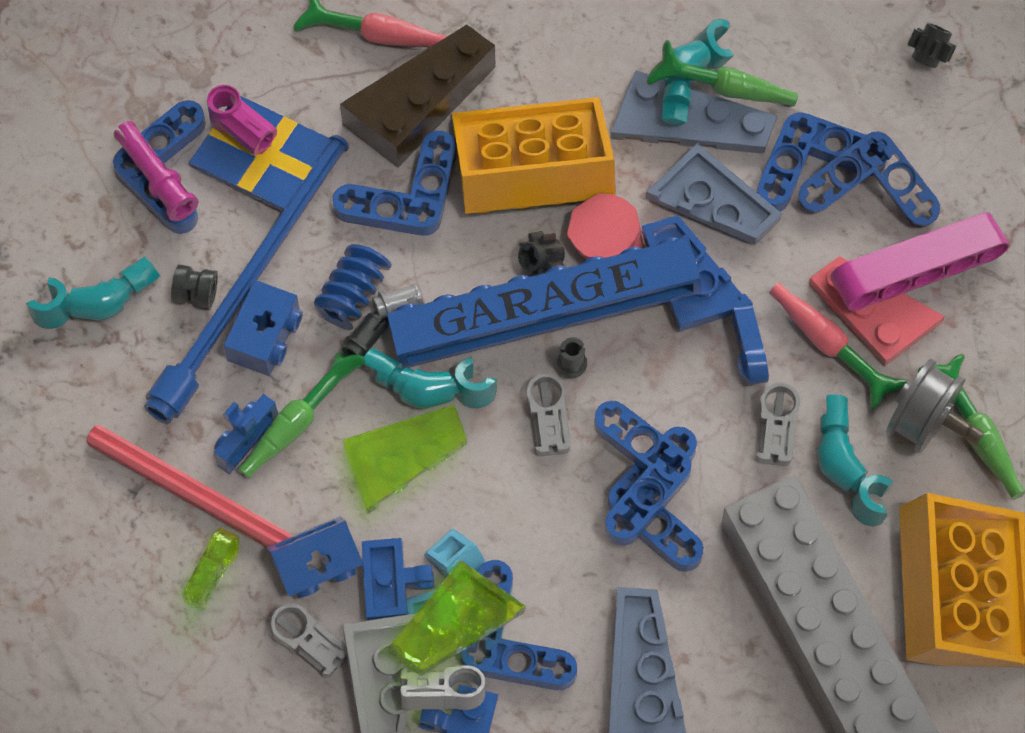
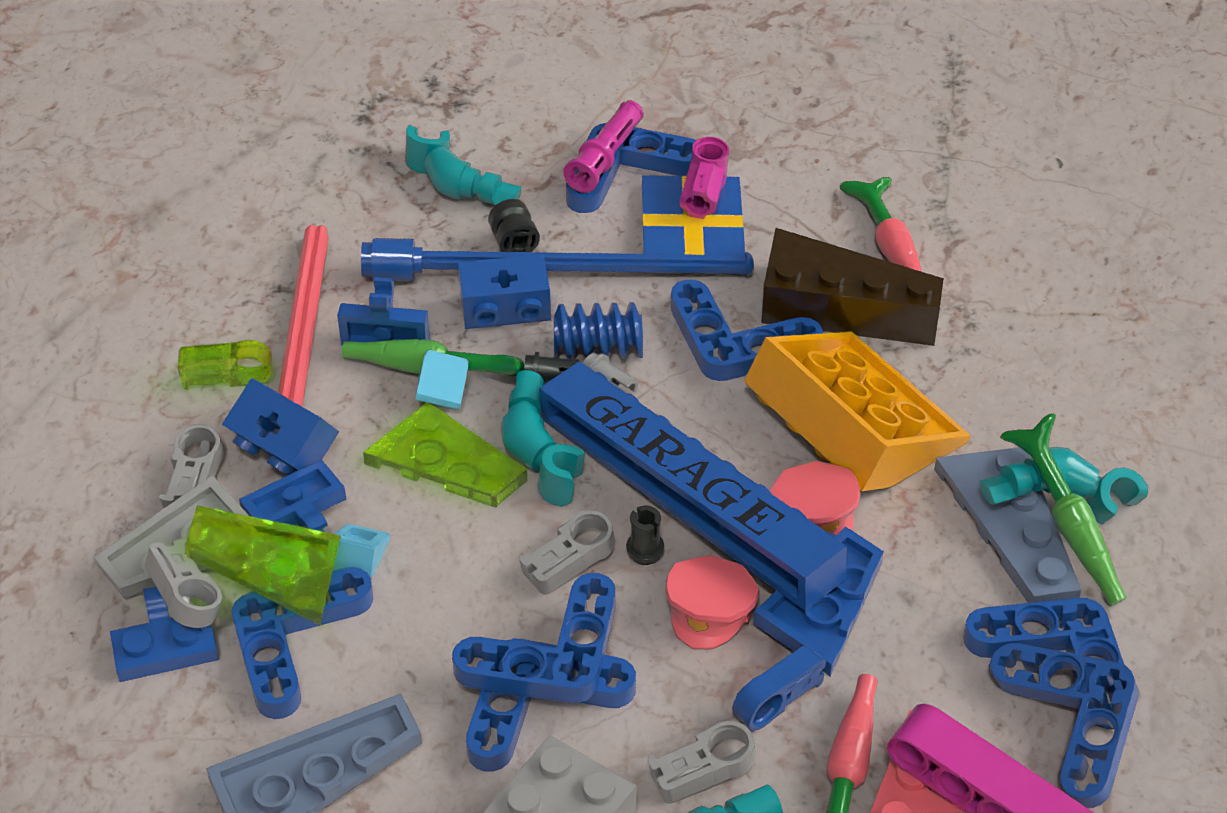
camera: 60 degrees right, 20 degrees down
pearl dark grey gear [518,231,565,277] -> none
sand blue wing [646,143,782,245] -> none
none -> medium azure slope [415,350,468,410]
none -> coral hat [665,555,760,649]

